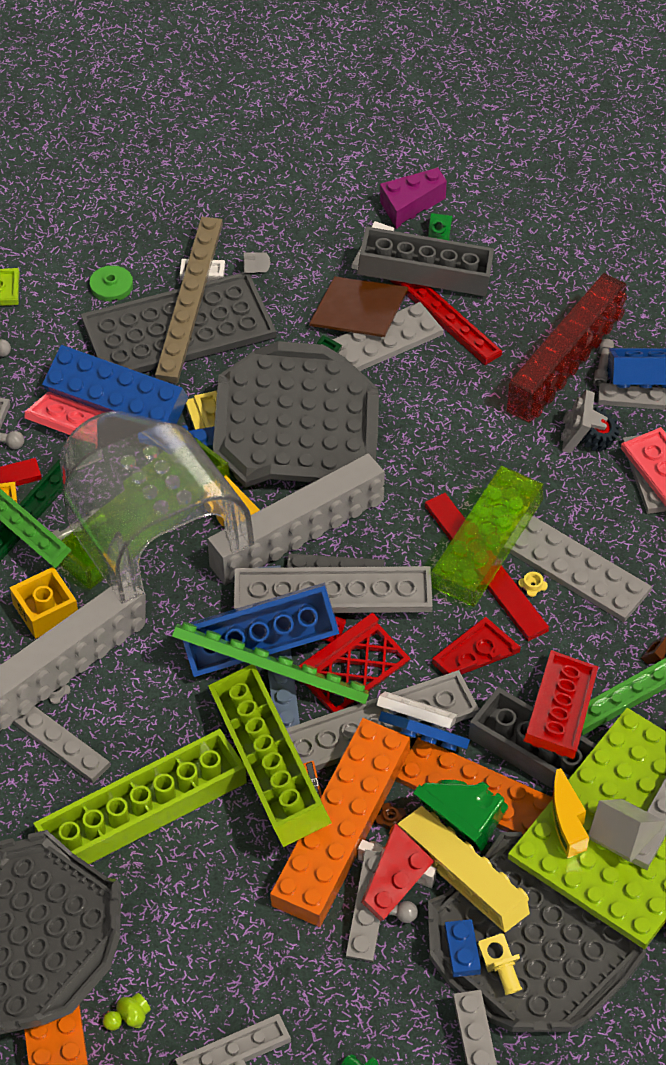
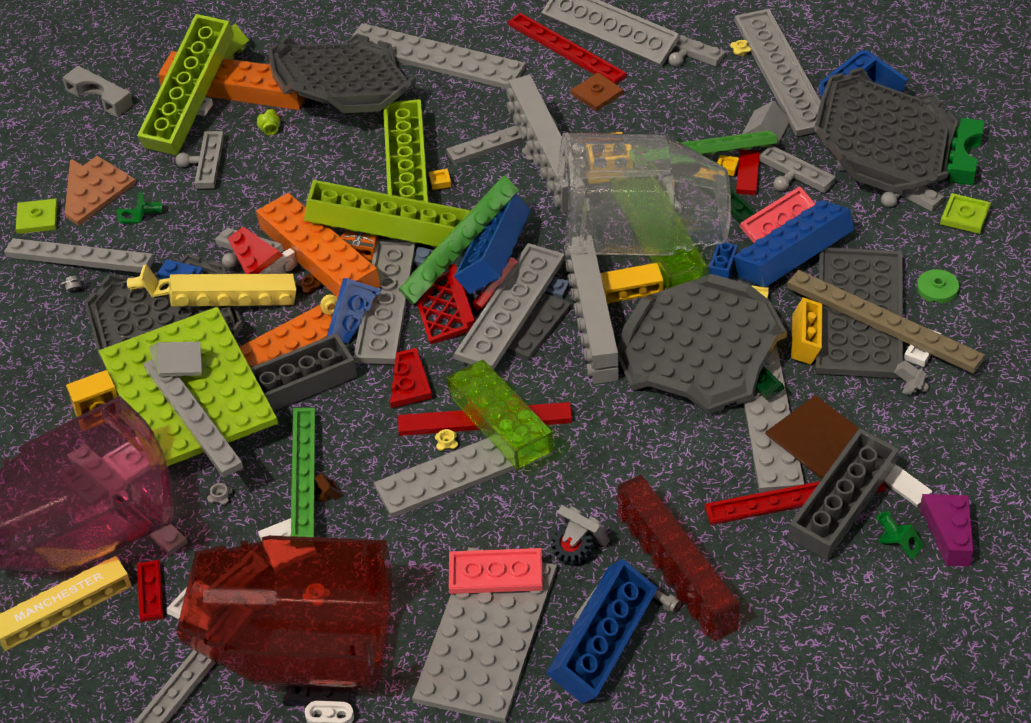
camera: 120 degrees right, 5 degrees down
white plate [377,692,457,730] -> none
green piece [413,780,508,852] -> none
red plate [524,650,598,759] -> none
yellow slope [552,768,589,858] -> none
none -> light yellow plate [320,294,338,315]
none -> yellow plate [429,169,451,190]
none -> yellow brick [791,298,822,364]

